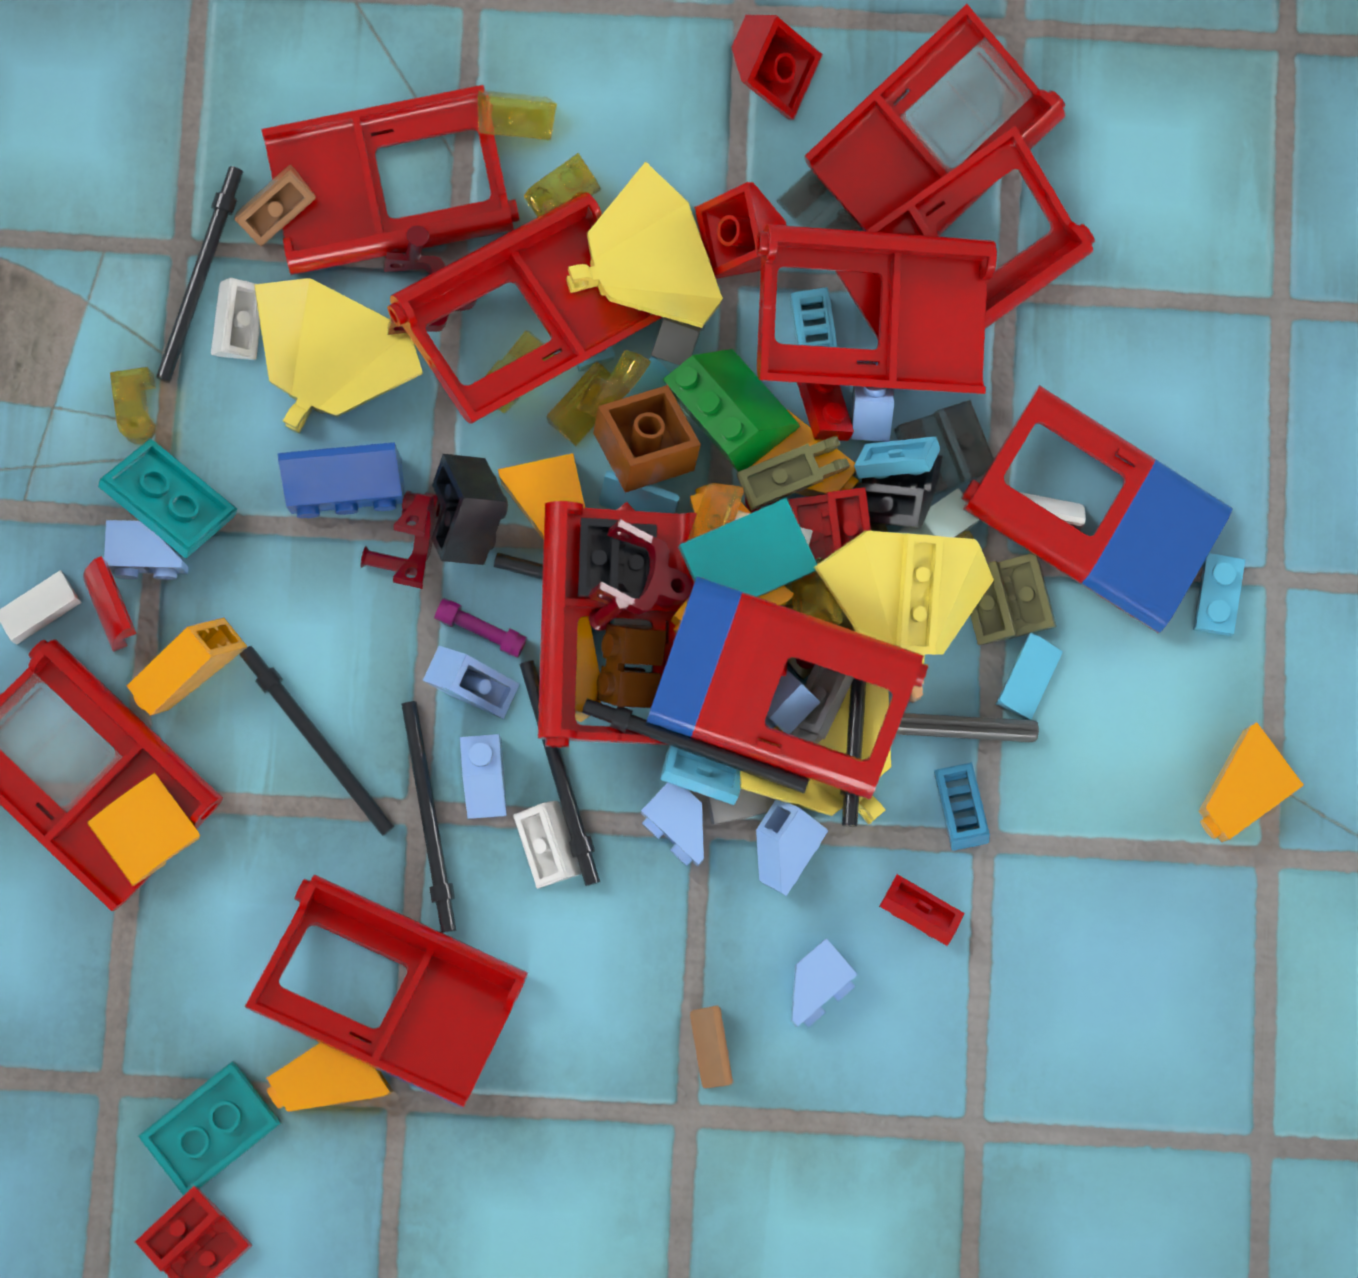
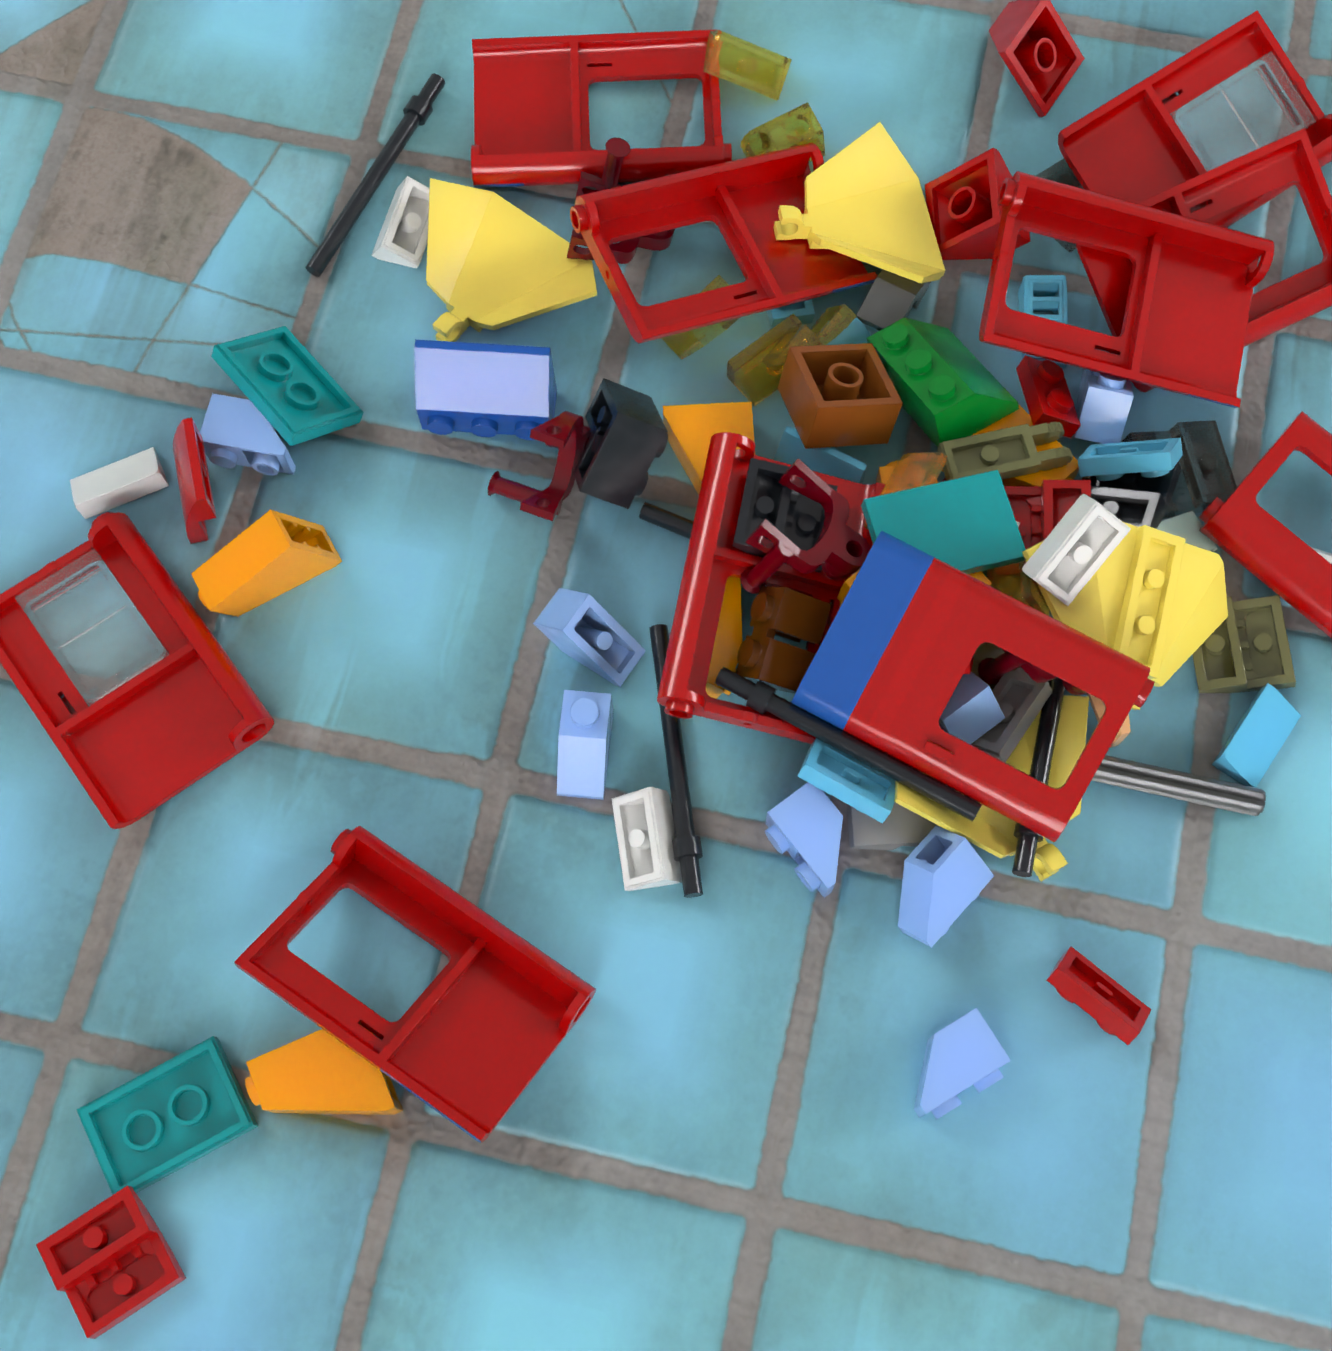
camera: 15 degrees right, 10 degrees down
light orange slope [88,773,200,886] -> none
clear yellow leg [110,367,156,444] -> none
medium nougat slope [234,165,316,247] -> none
black bar [239,646,395,836] -> none
black bar [401,701,456,933] -> none
magenta bar [434,598,527,658] -> none
medium nougat slope [690,1006,733,1089] -> none
dark azure slope [934,762,990,851] -> none
none -> white slope [1022,494,1131,606]

